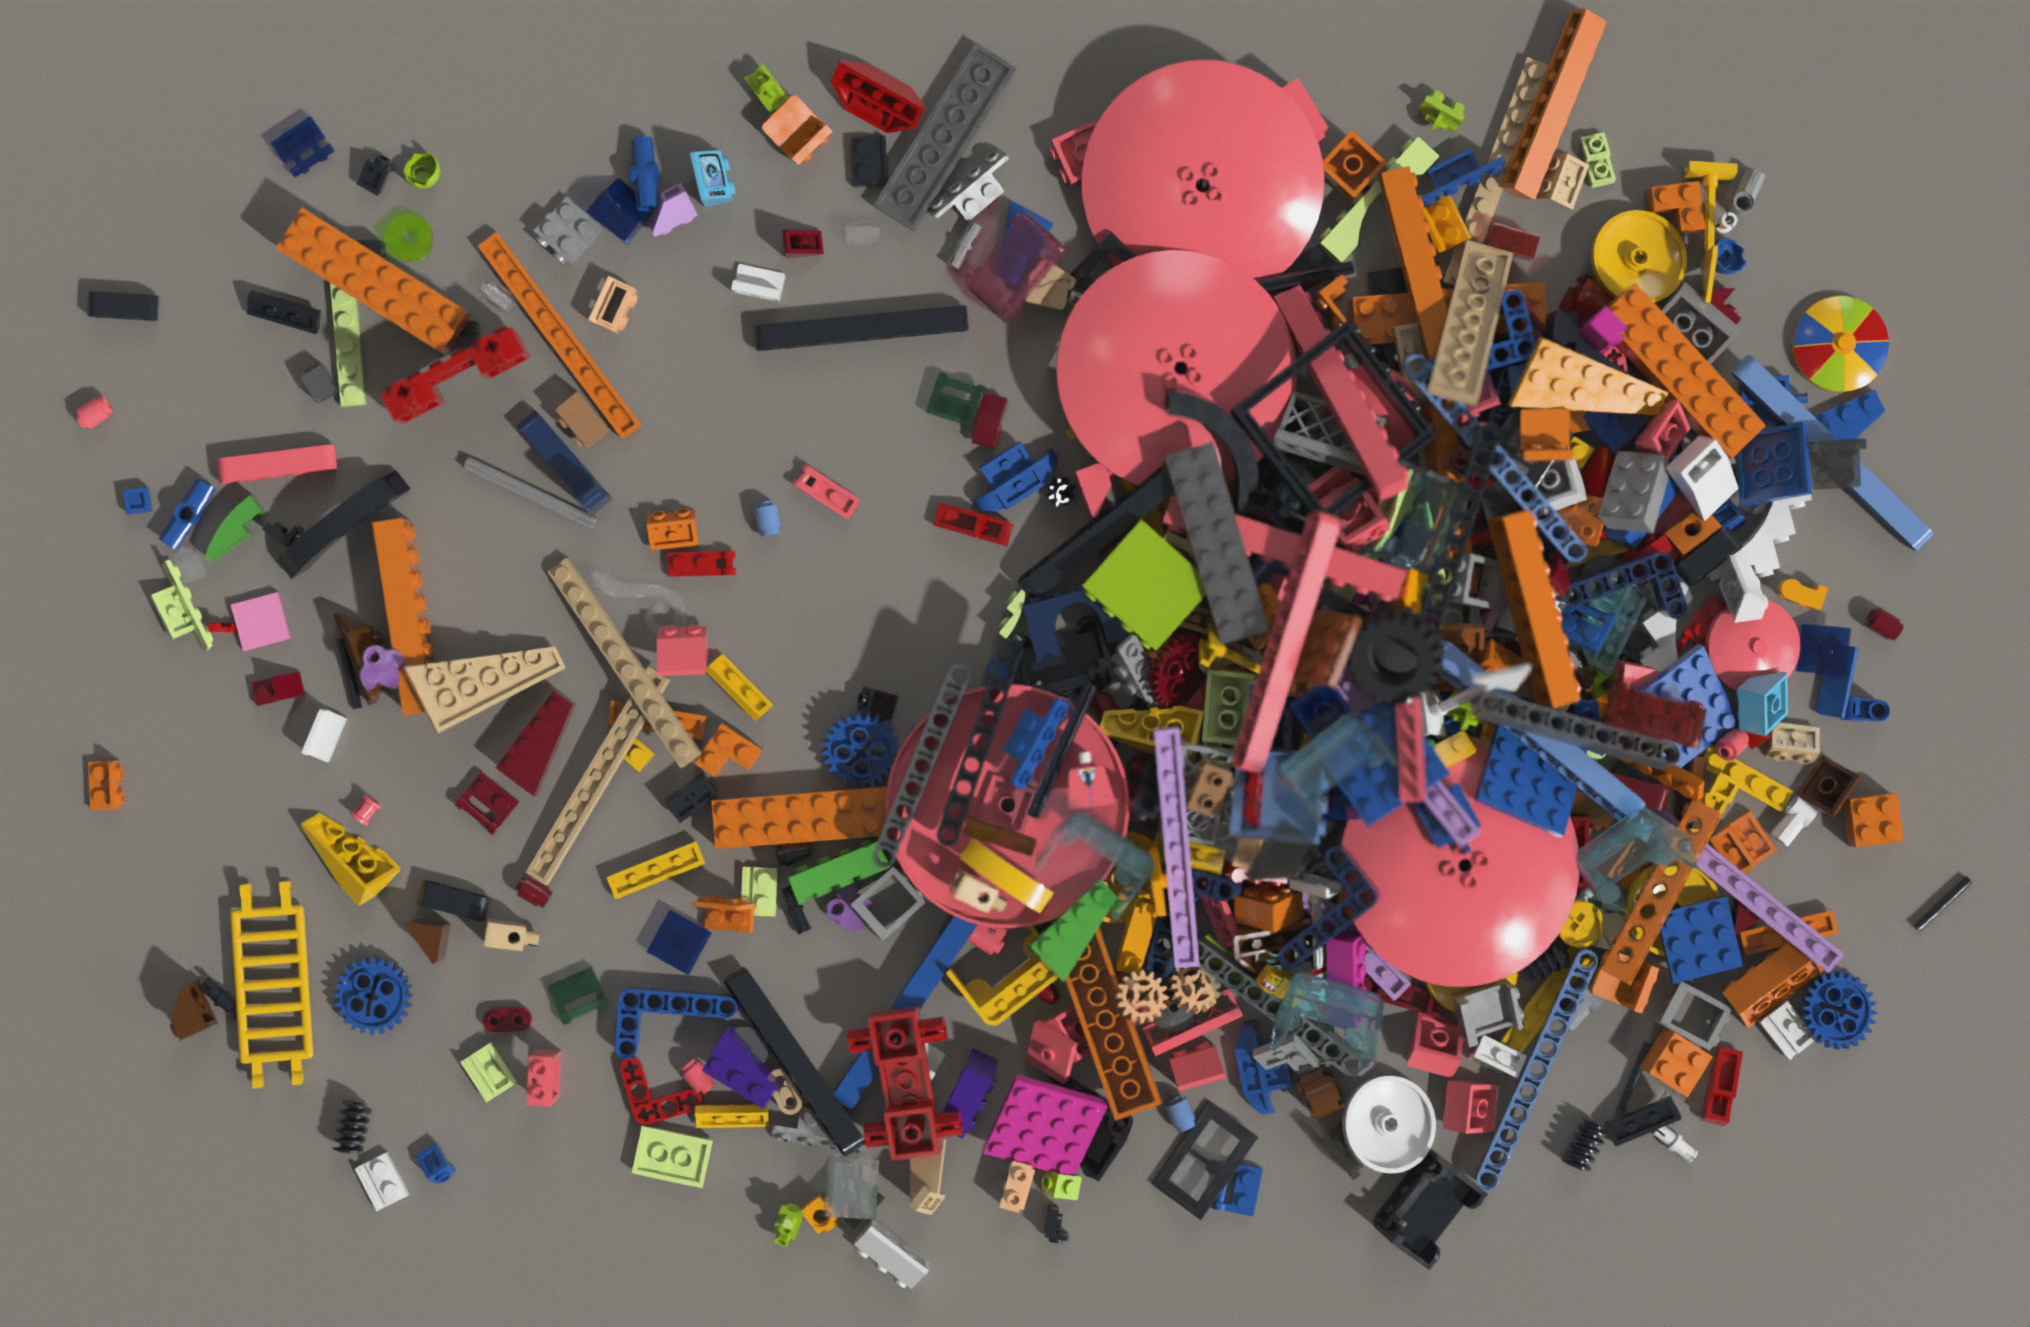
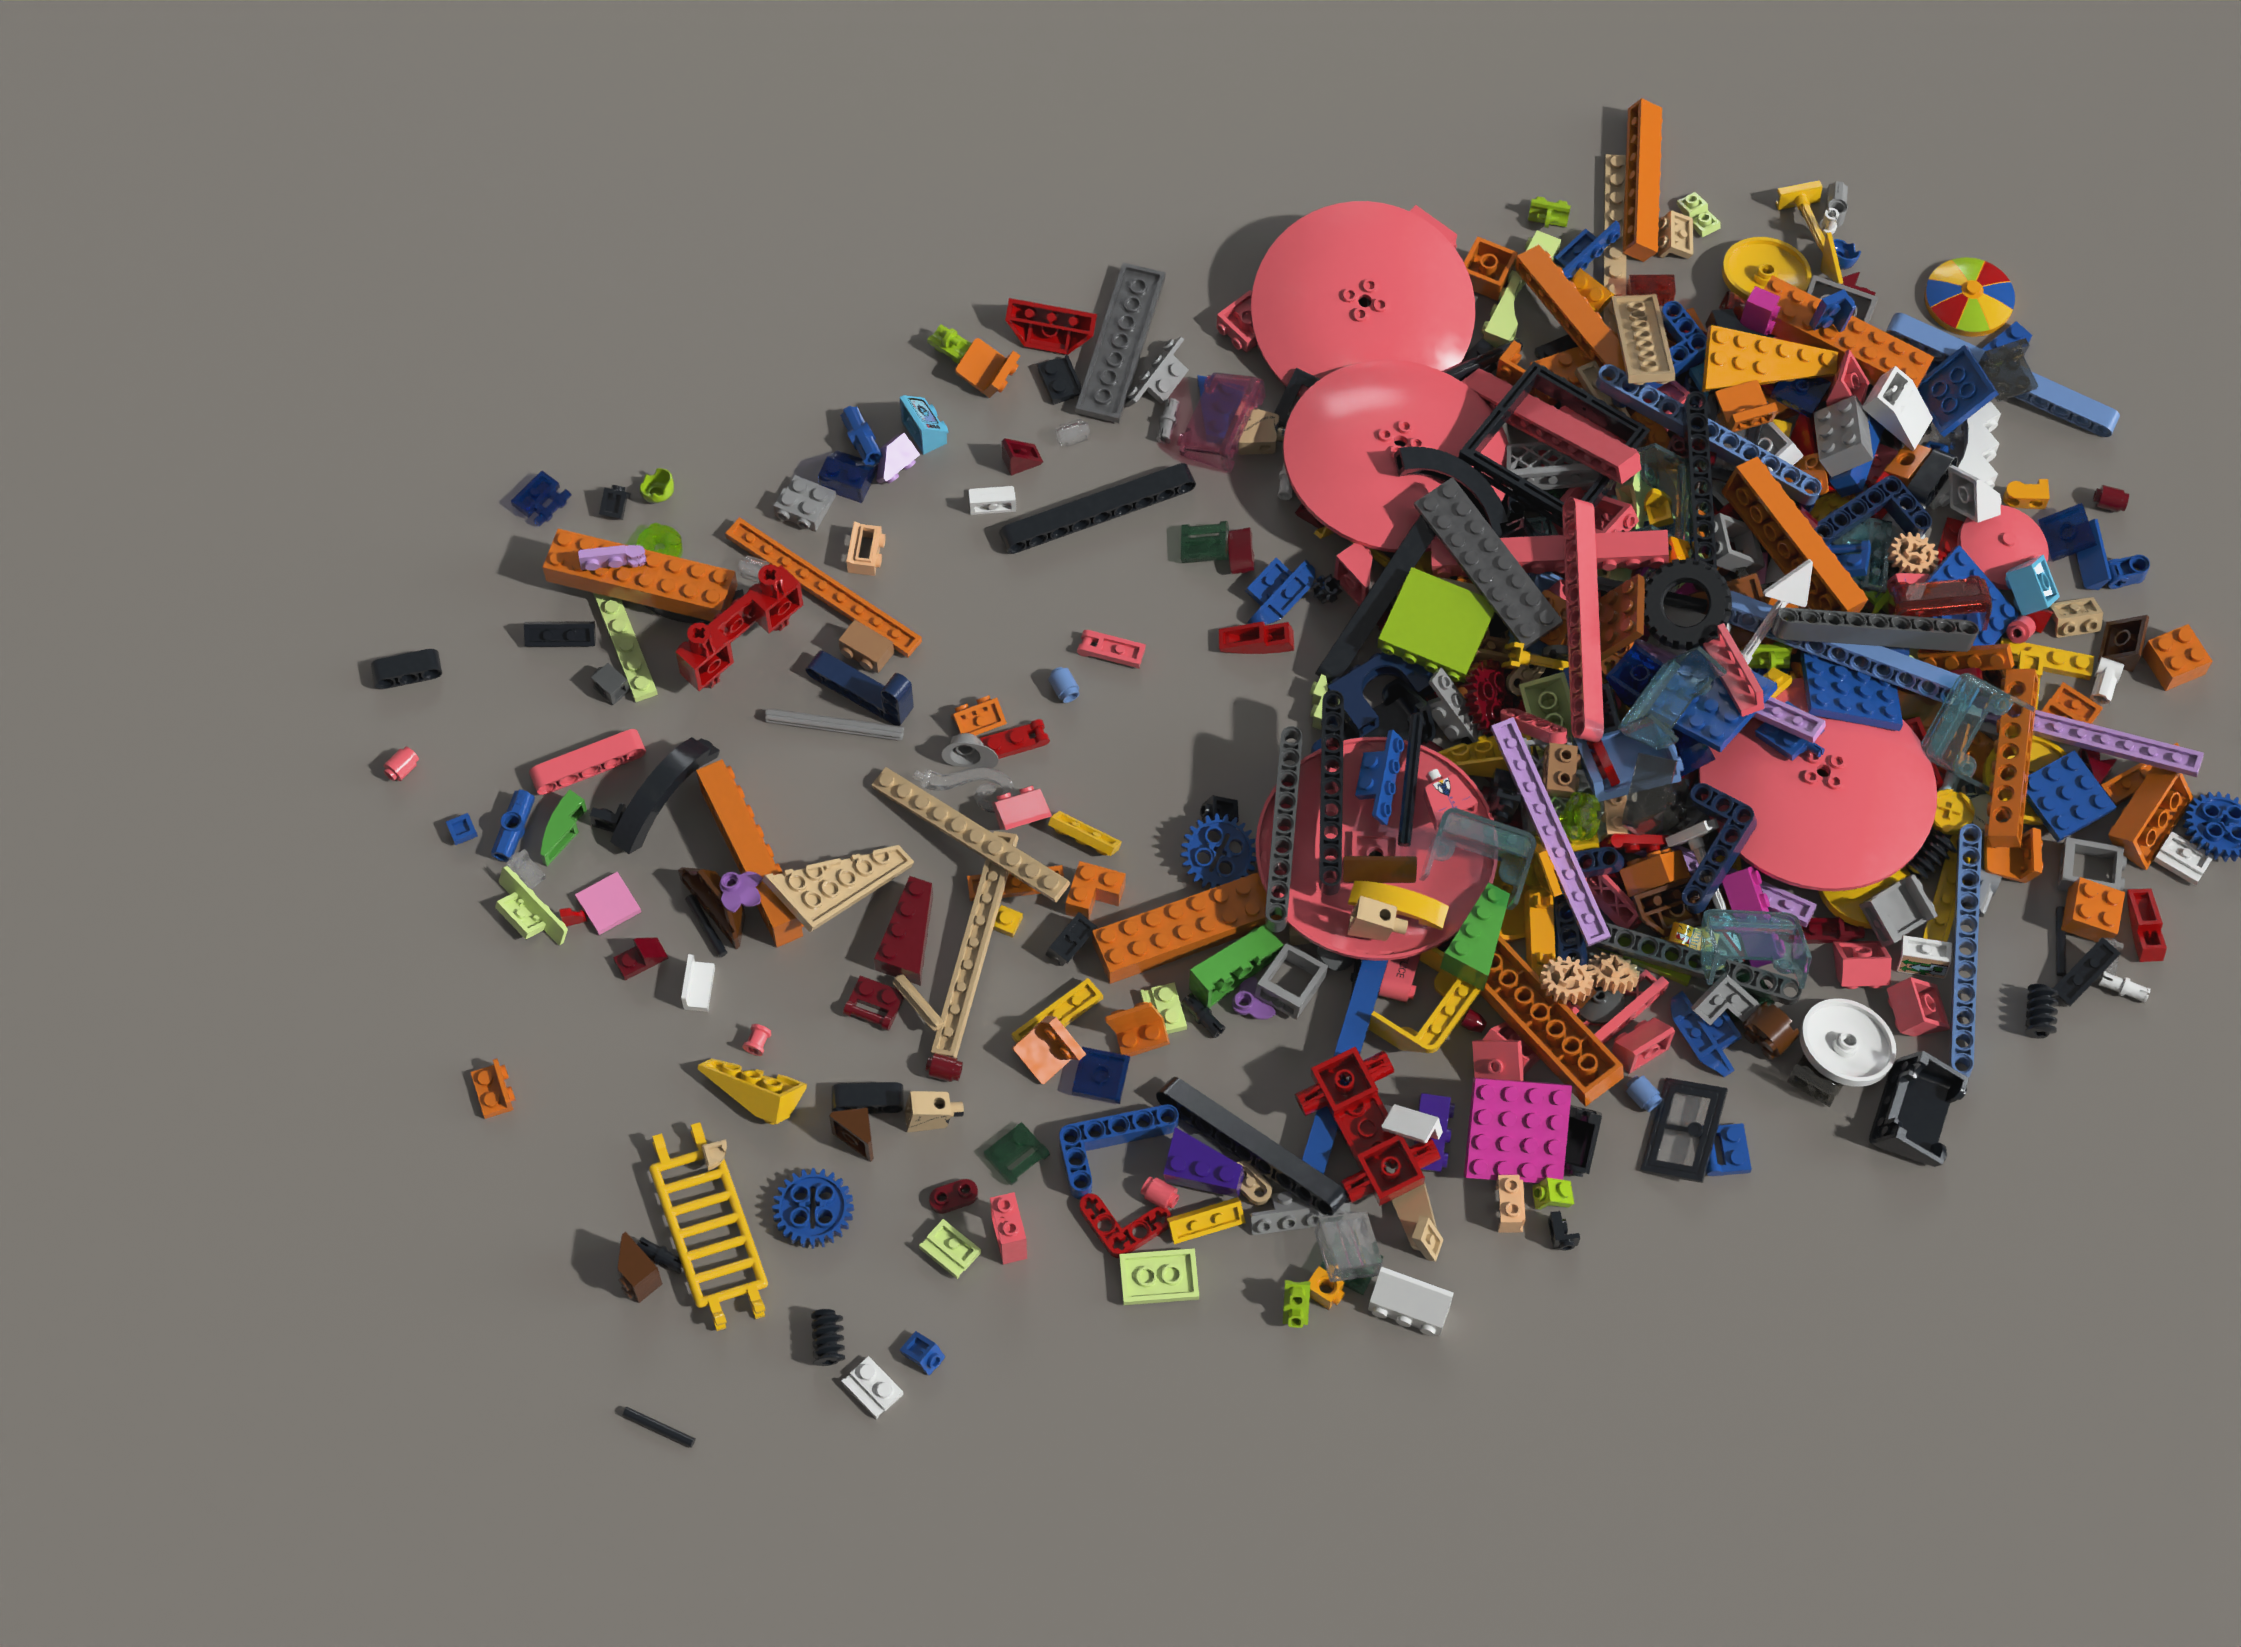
camera: 15 degrees left, 25 degrees down
black cone [775,842,812,867] -> none
orange brick [1646,181,1706,235] -> none
none -> lavender hinge [578,545,646,570]
none -> black bar [622,1407,696,1448]
none -> tan tile [702,1139,727,1171]
none -> tan axle [893,974,944,1031]
none -> light grey piece [942,733,999,770]
none -> orange bracket [1012,1016,1086,1084]
none -> white panel [1382,1104,1443,1143]
none -> coral beam [1500,708,1567,744]
none -> clear neon green plate [1559,792,1601,841]
none -> yellow tile [1644,488,1674,529]
none -> blue bracket [1809,289,1856,332]
none -> light nougat gear [1888,532,1939,574]

